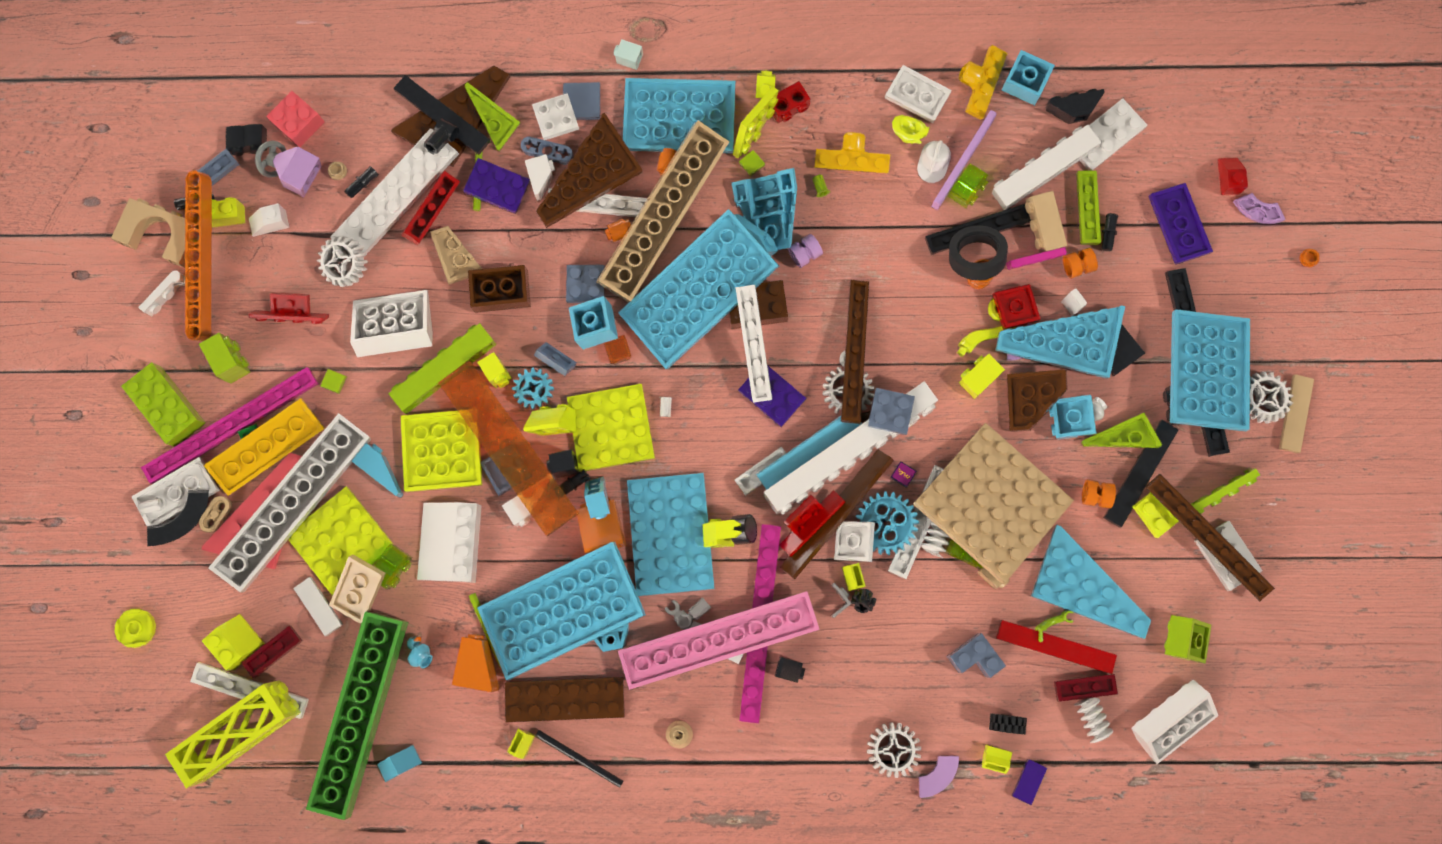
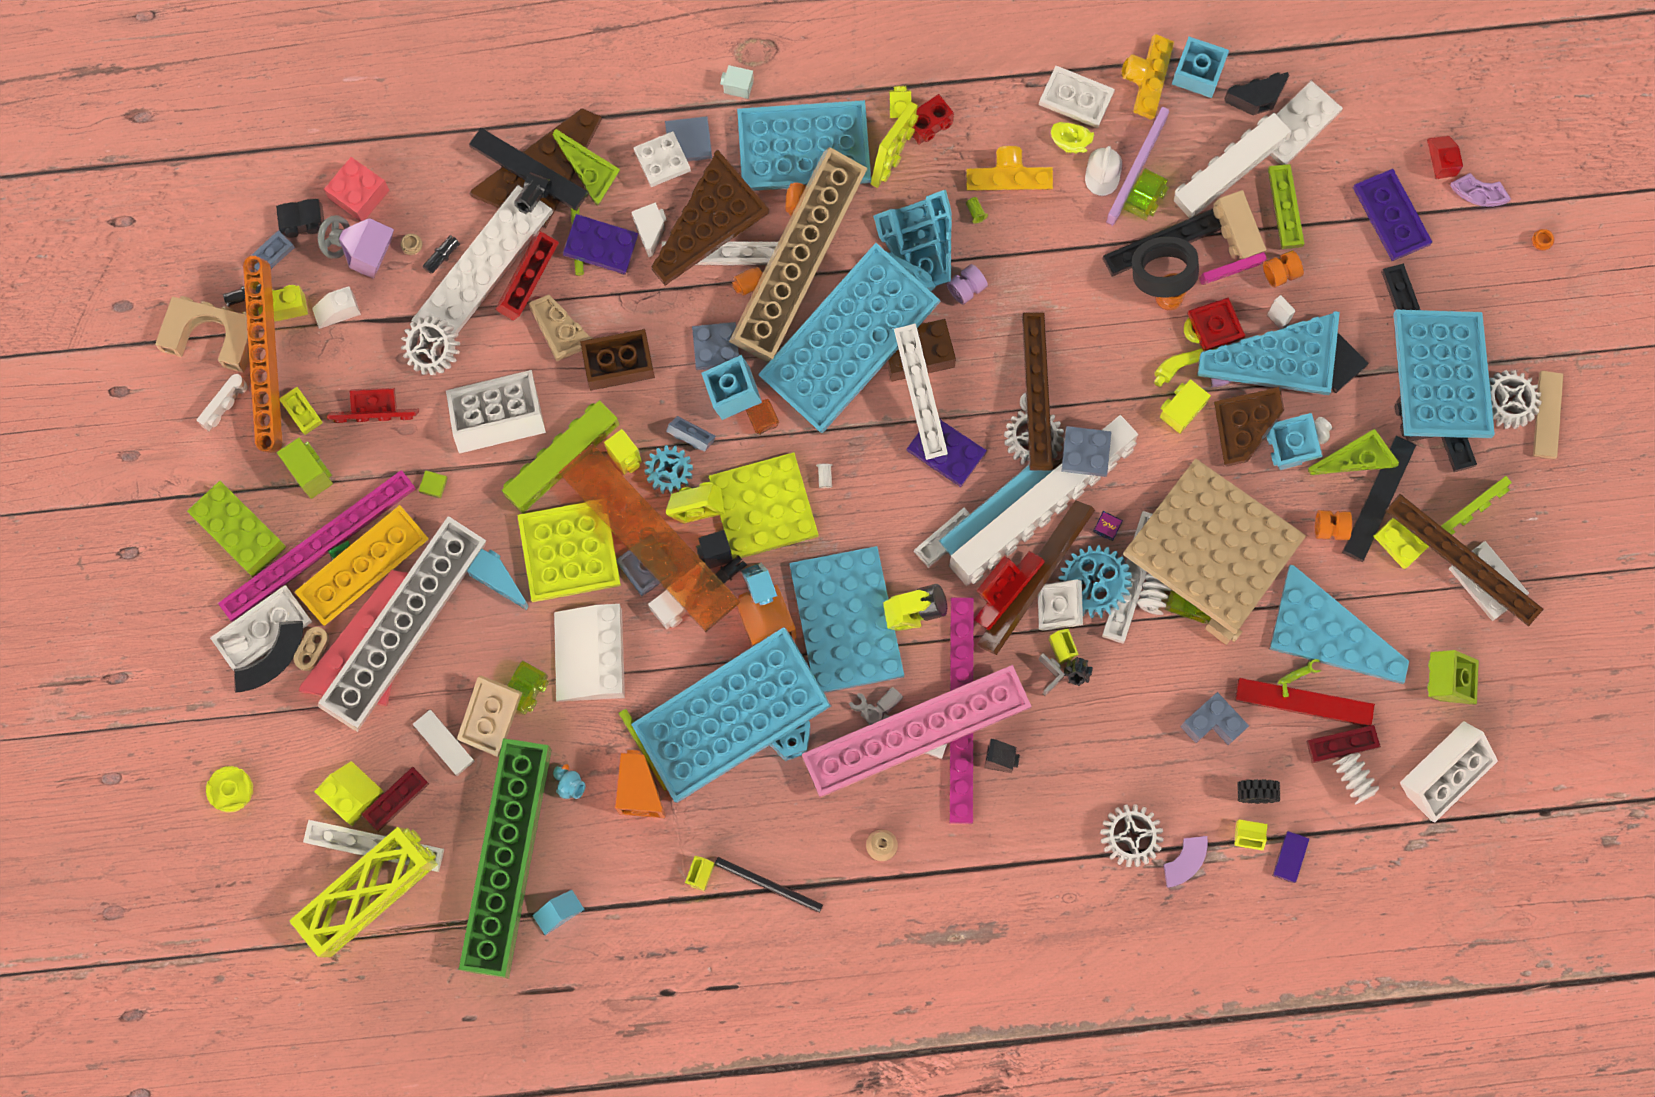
camera: 10 degrees left, 5 degrees down
neon yellow plate [288,486,395,595] -> none
reddish brown plate [505,677,625,722] -> none
sand blue beam [521,137,574,165] -> none
lime tile [739,150,765,177] -> none
black axle [1101,213,1118,251] -> none
none -> neon yellow plate [280,387,323,435]

